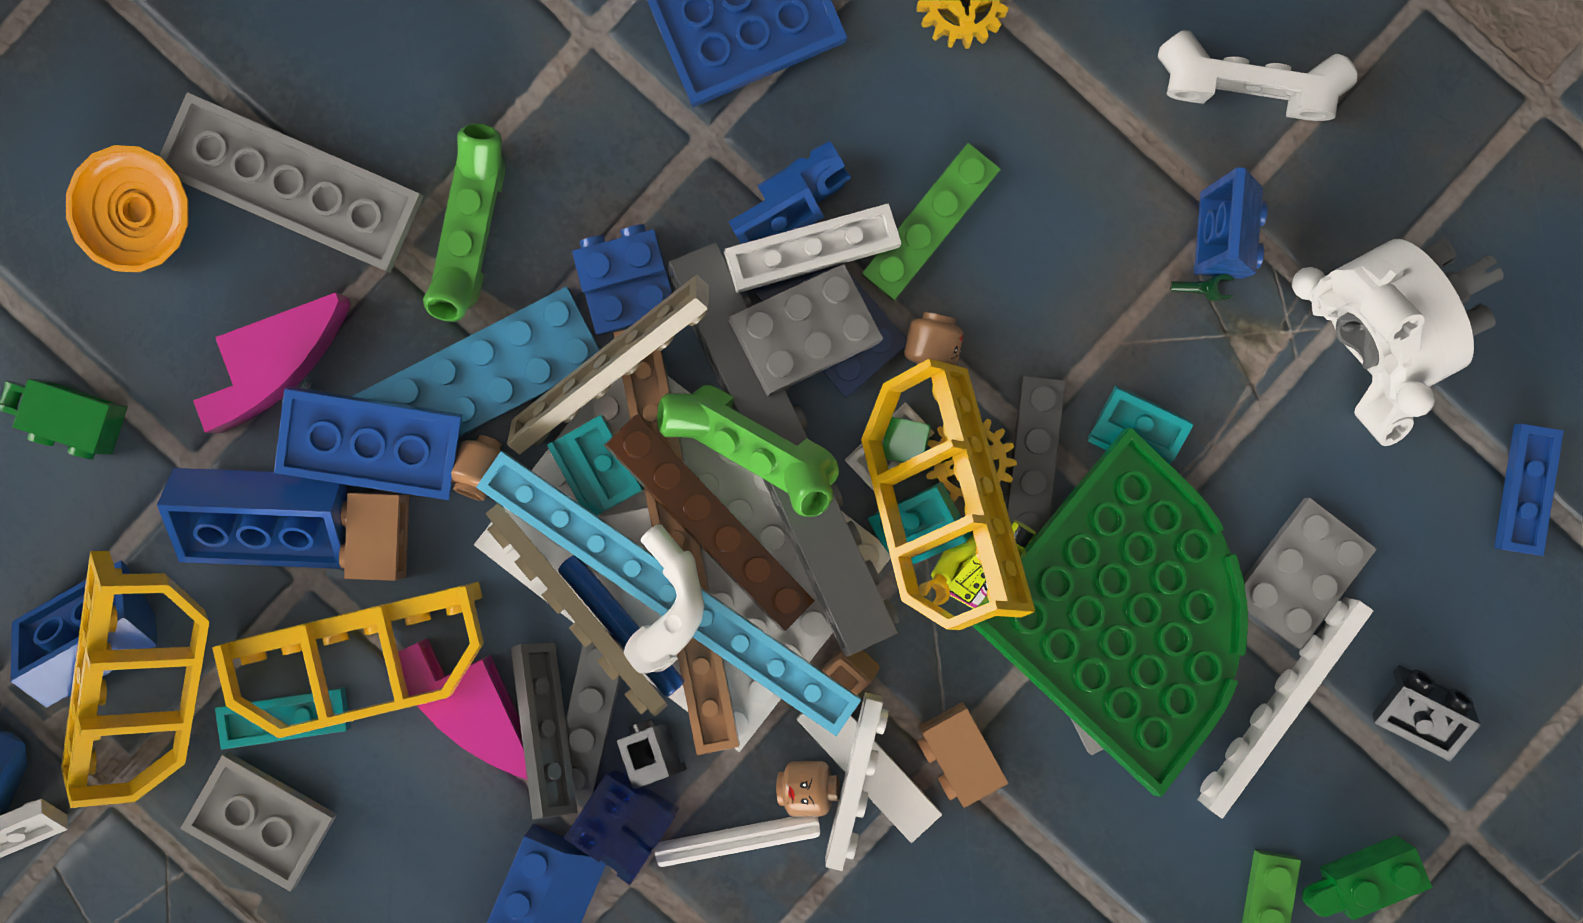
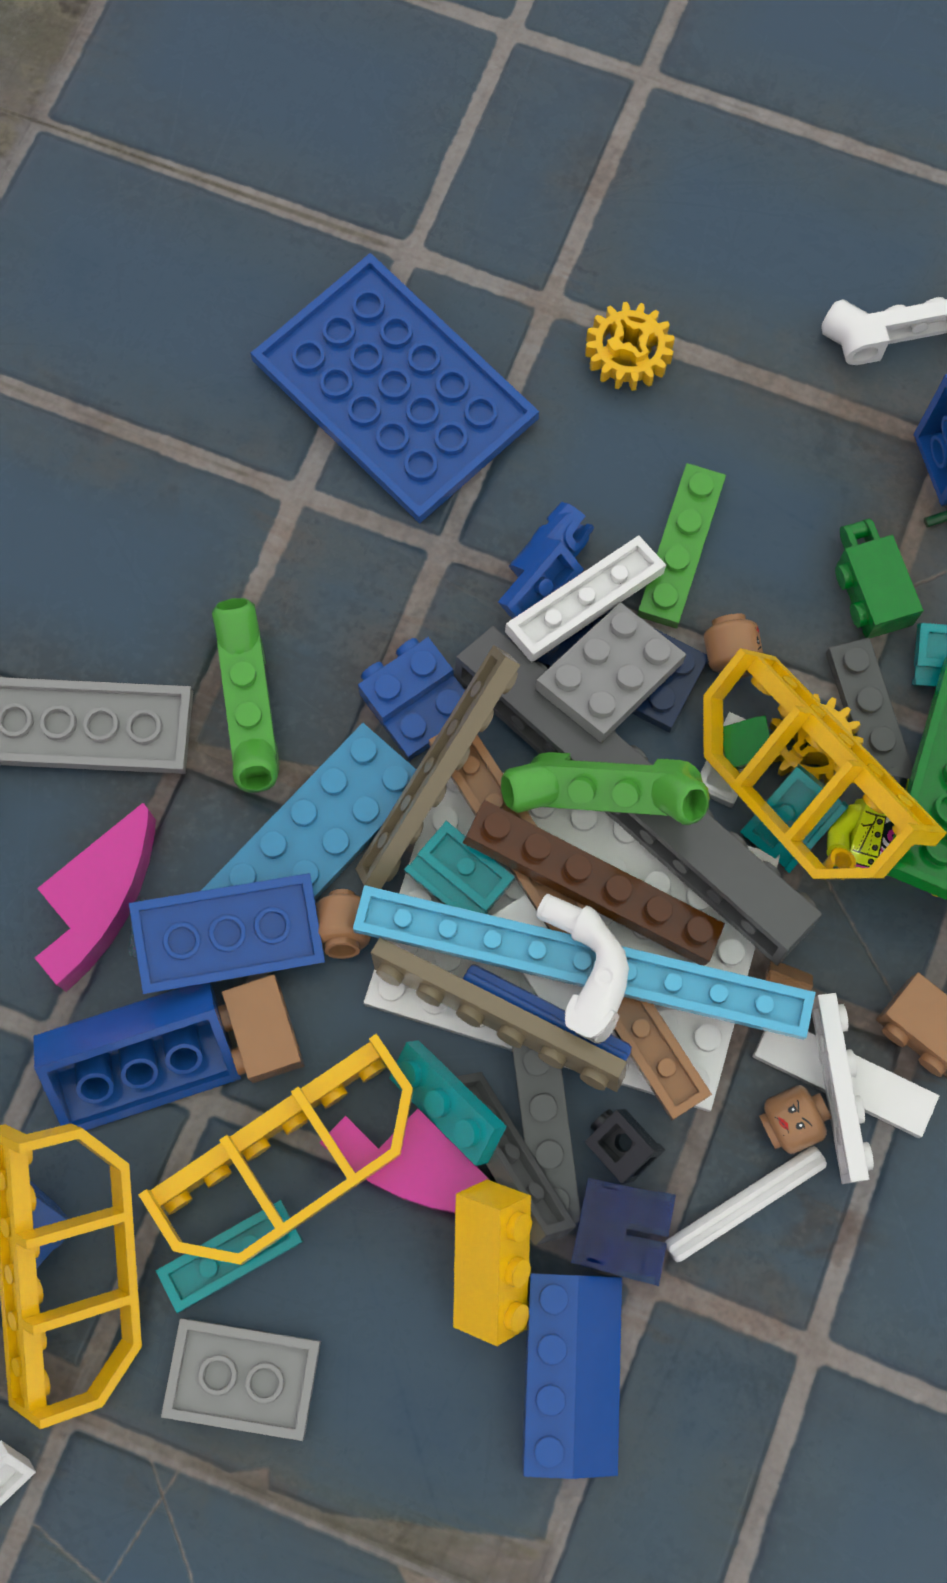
camera: 25 degrees left, 15 degrees down
none -> teal plate [389,1040,507,1166]
none -> yellow brick [453,1179,532,1346]
none -> green brick [835,518,924,638]

